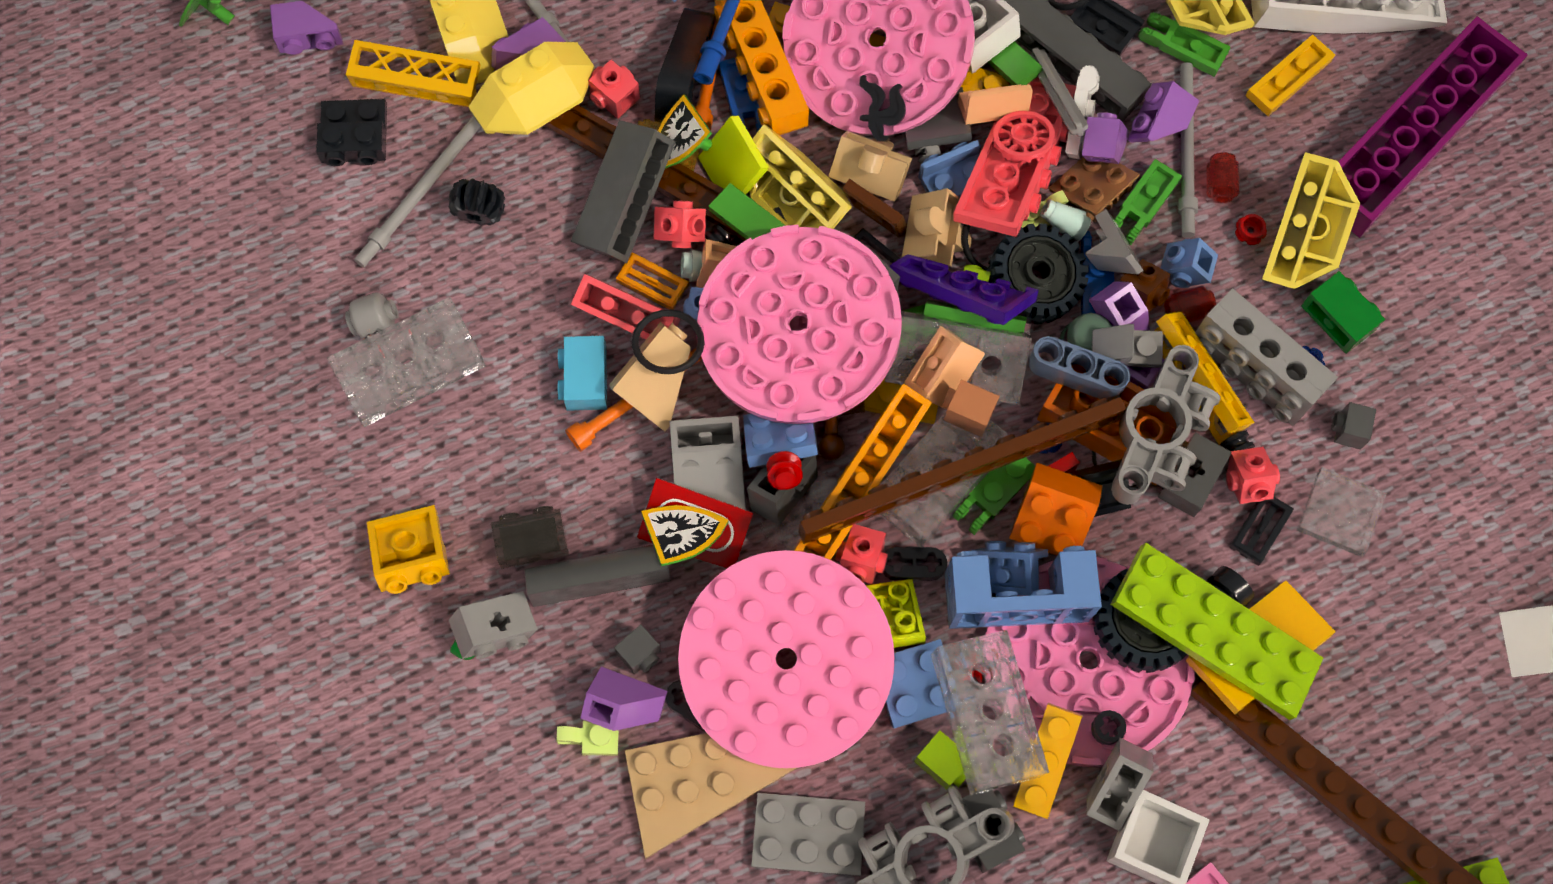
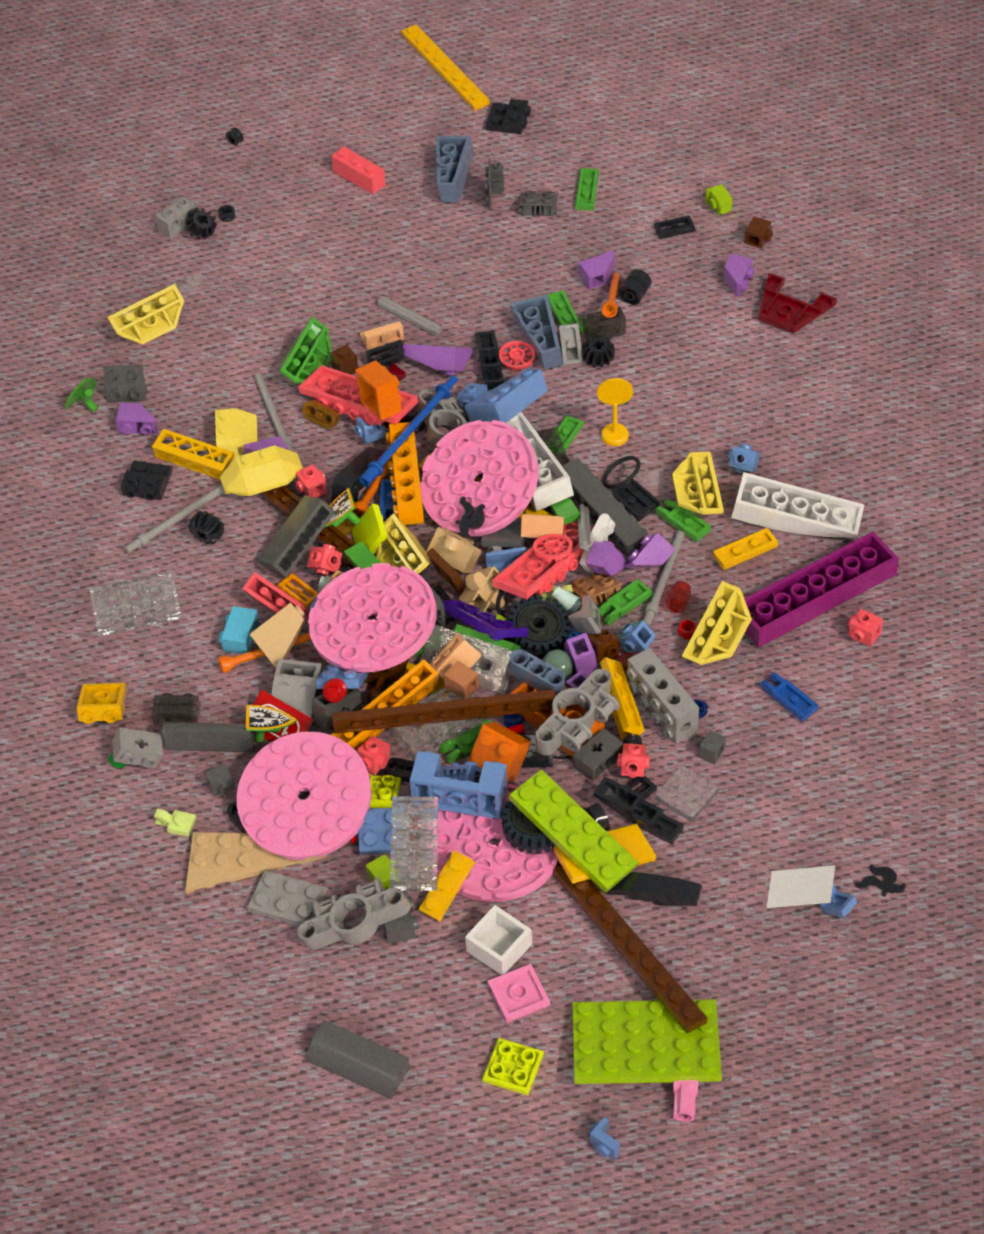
camera: 20 degrees right, 20 degrees down
light grey head [345,292,399,341] -> none
medium lavender slope [580,667,668,731] -> none
black tyre [632,309,705,374] -> none
light grey brick [1086,738,1154,831] -> none
black bush [1091,710,1126,745] -> none
light grey slope [1092,324,1163,368] -> none
green brick [1301,271,1385,354] -> none
none -> black slope [593,777,684,845]
none -> black slope [605,872,702,906]
none -> blue hinge [760,673,818,722]
none -> coral brick [847,609,883,647]

